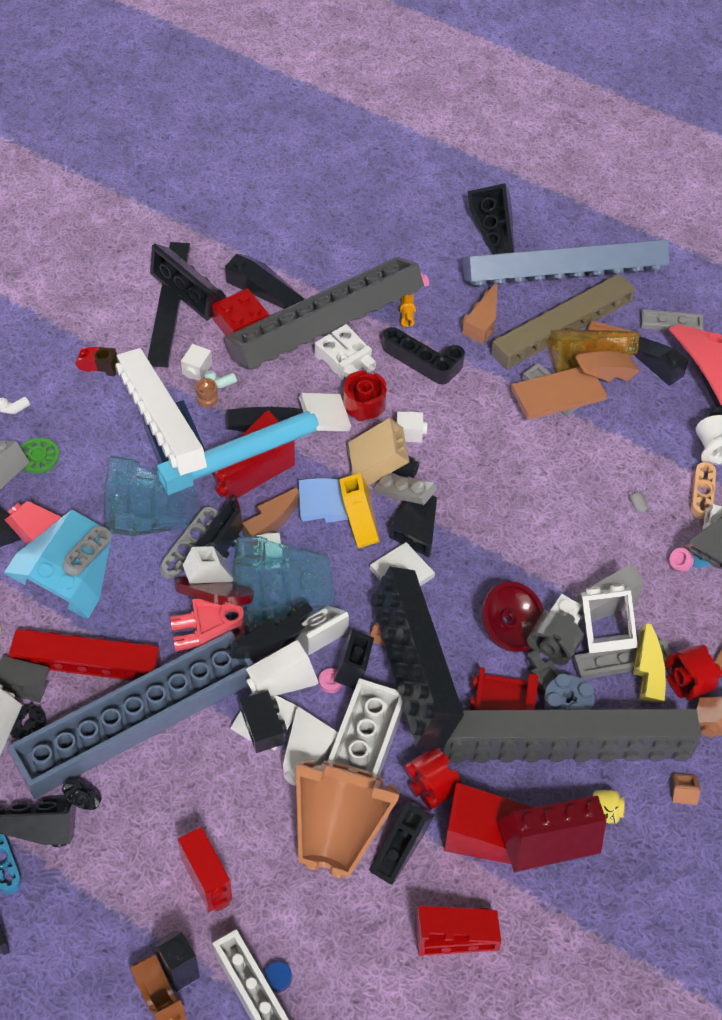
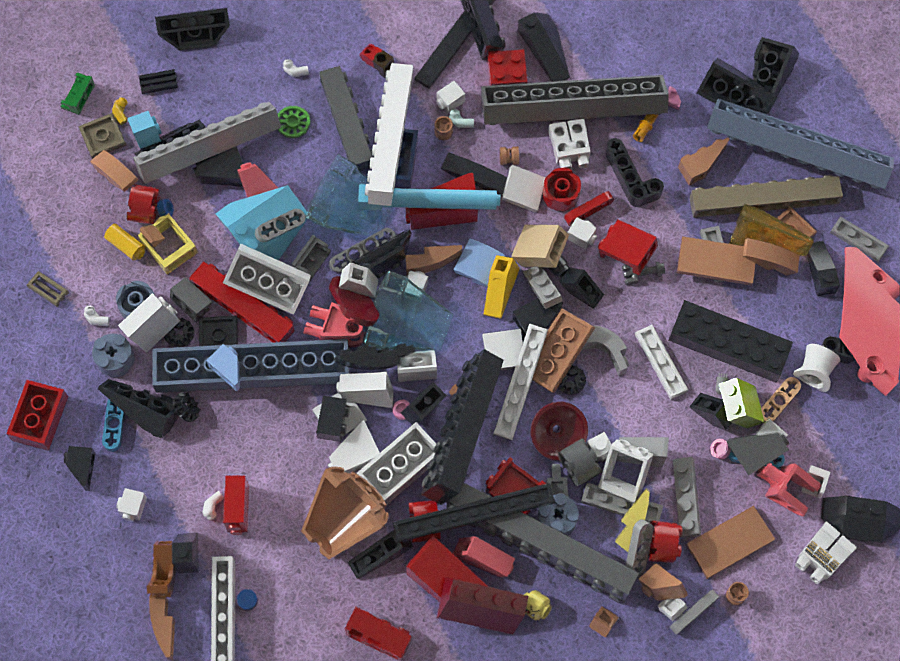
camera: 30 degrees right, 15 degrees up
none -> white brick [117,488,147,522]
none -> black tile [199,315,238,346]
none -> white arm [203,491,224,520]
none -> light blue slope [206,344,240,391]
none -> white brick [223,244,311,314]
none -> dark grey hinge [292,235,331,281]
none -> dark grey brick [319,66,374,173]
none -> black tile [392,483,555,543]
none -> coral slope [453,536,515,577]
none -> white tile [494,324,548,440]
none -> nougat wheel [499,146,519,165]
none -> nougat tile [532,308,595,393]
none -> black gear [558,365,586,395]
none -> black slope [559,267,605,309]
none -> red beam [564,191,614,226]
none -> light grey arch [581,325,629,376]
none -> red panel [598,219,658,275]
none -> dark grey hinge [622,262,666,285]
none -> light grey beam [626,519,654,577]
none -> white tile [635,325,688,400]
none -> black brick [668,300,793,383]
none -> light grey plate [673,457,701,538]
none -> black slope [689,393,732,430]
none -> black wedge [696,58,778,113]
none -> lime brick [719,378,765,428]

